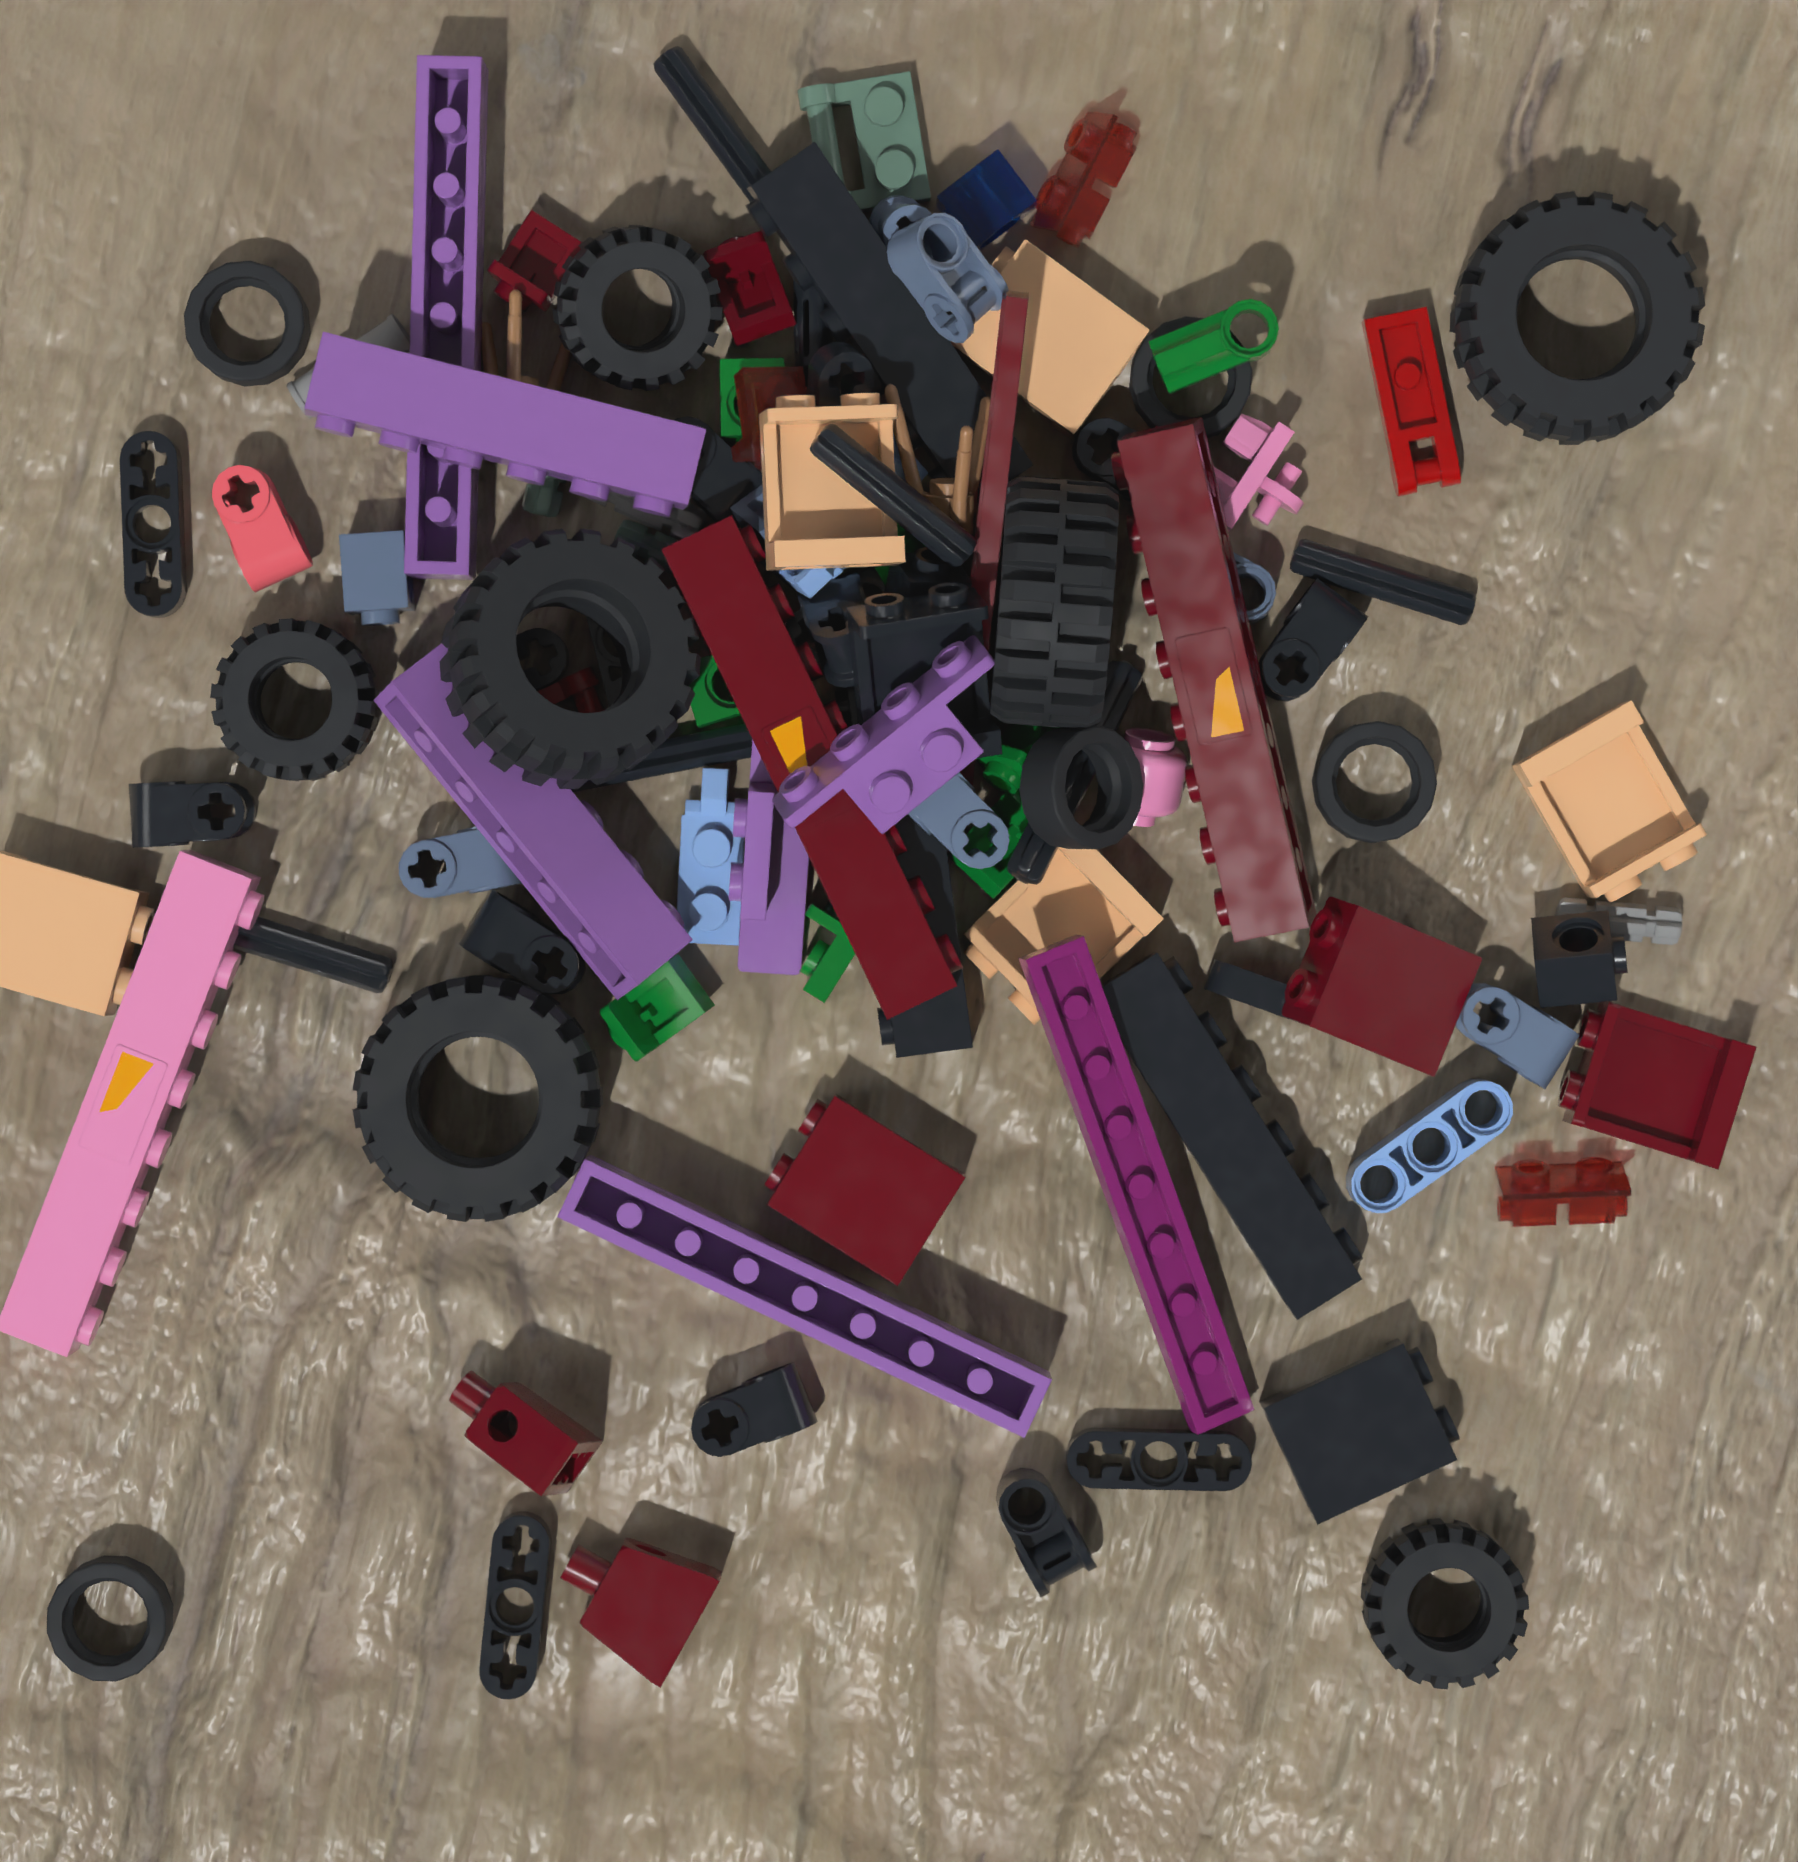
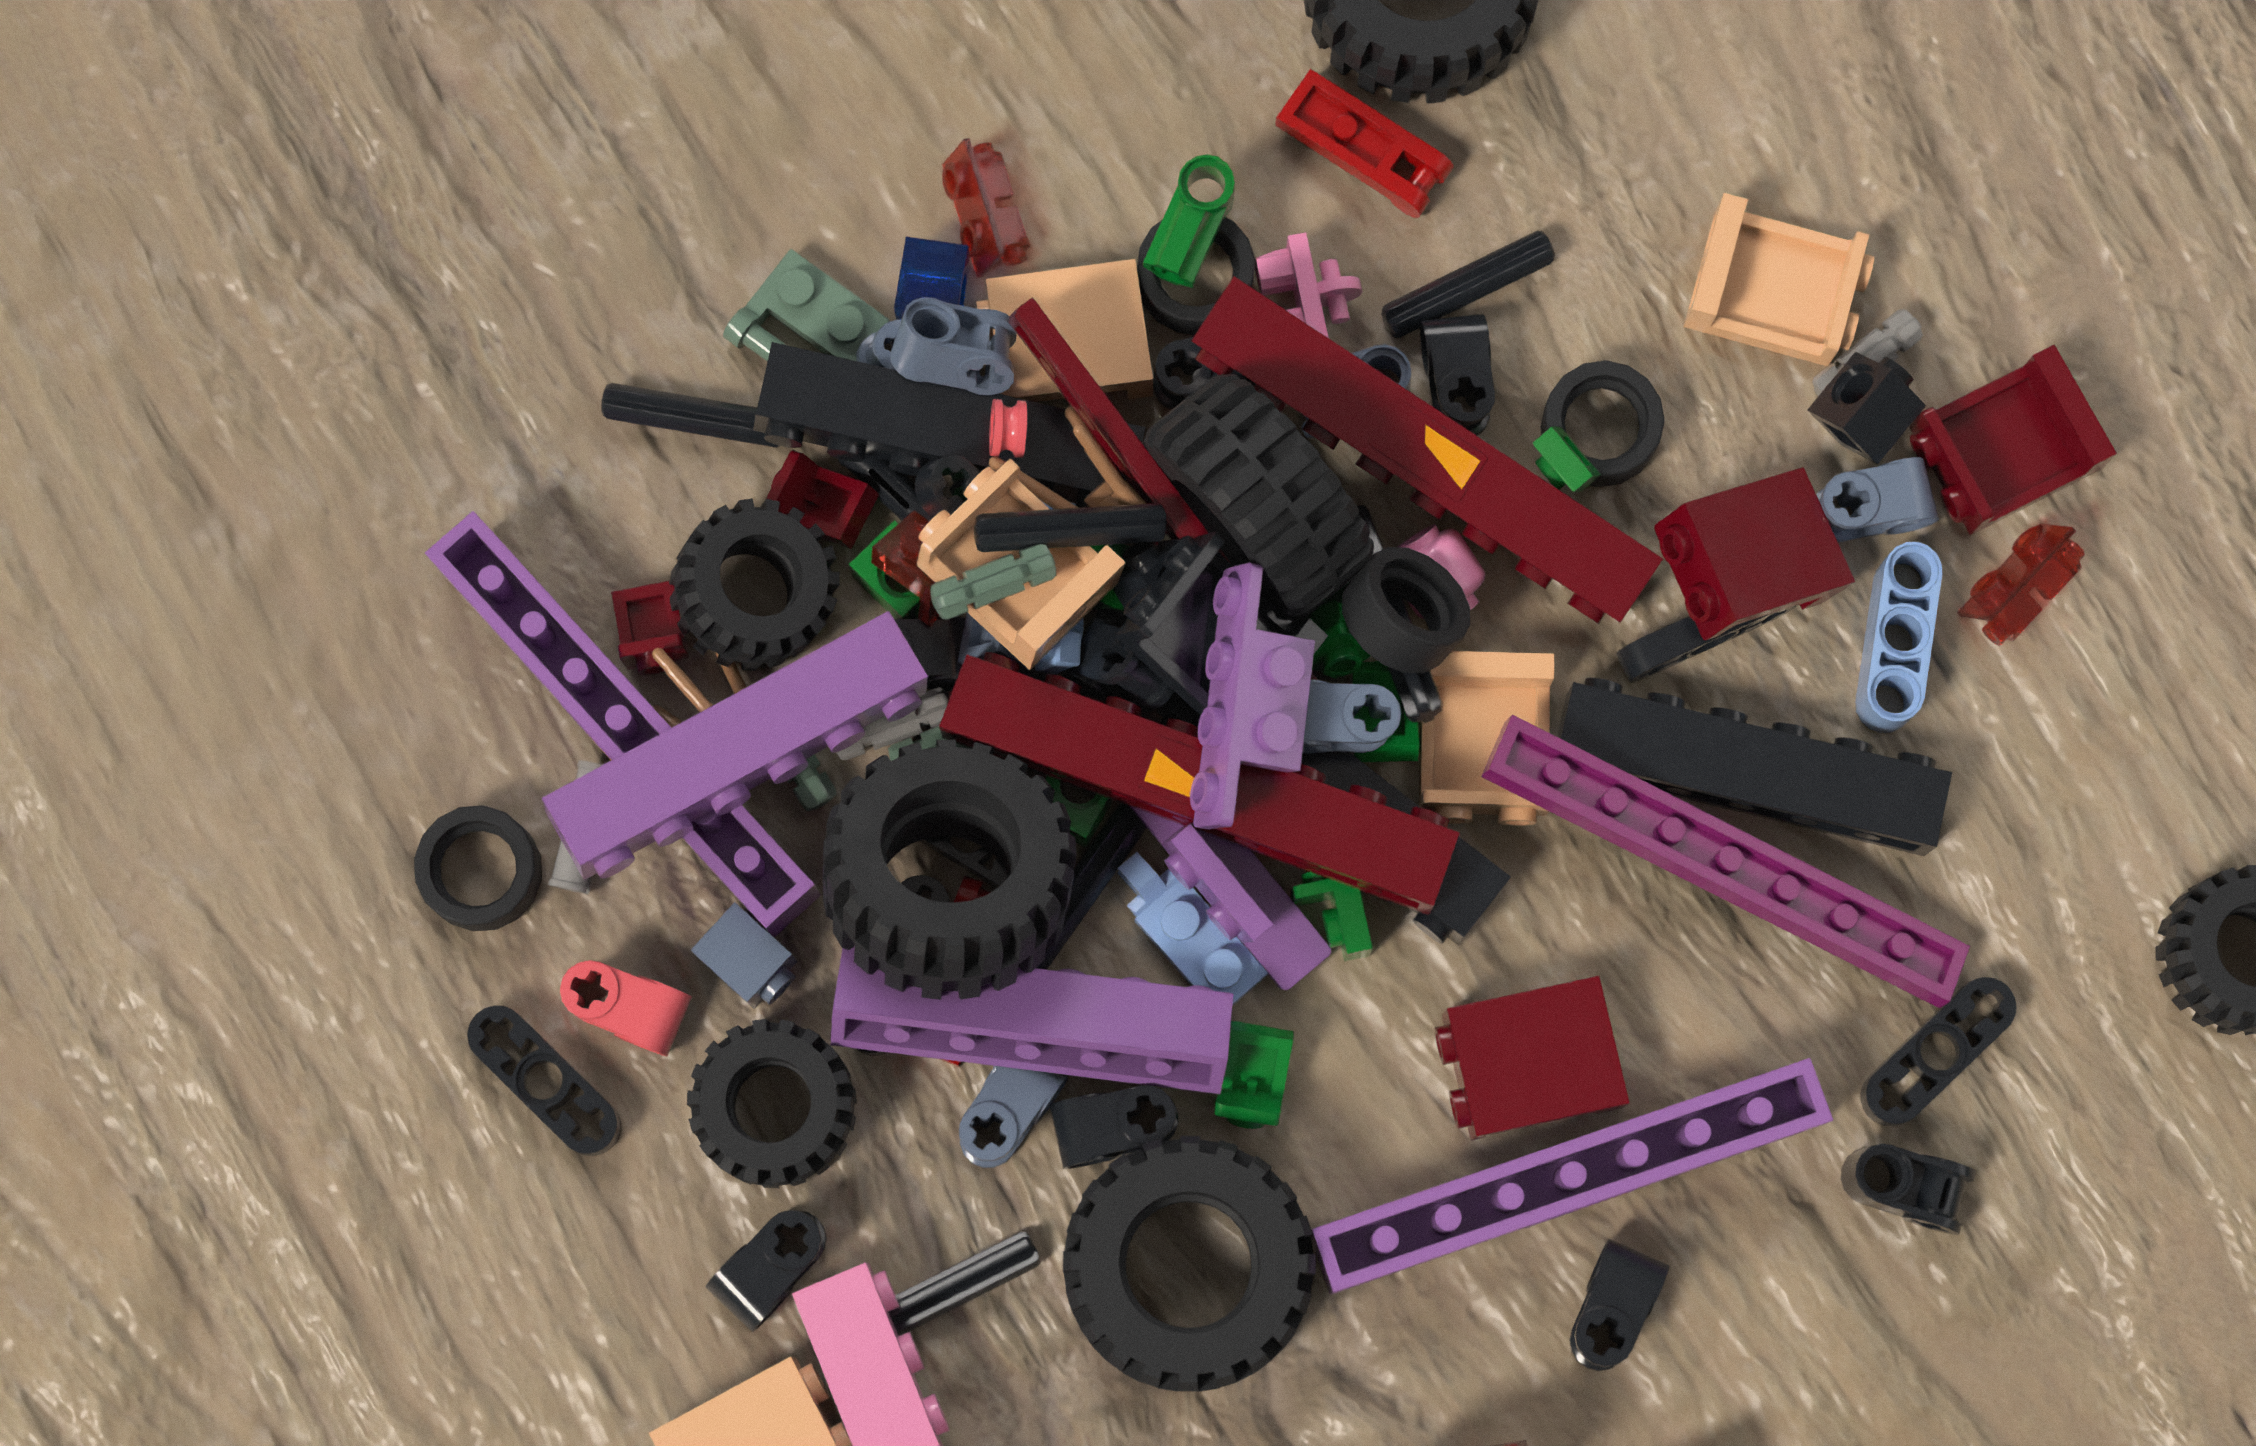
camera: 40 degrees left, 10 degrees down
black panel [1259,1338,1460,1525] -> none
none -> sand green axle [930,544,1056,620]
none -> coral bush [989,399,1027,458]
none -> green plate [1532,426,1601,492]

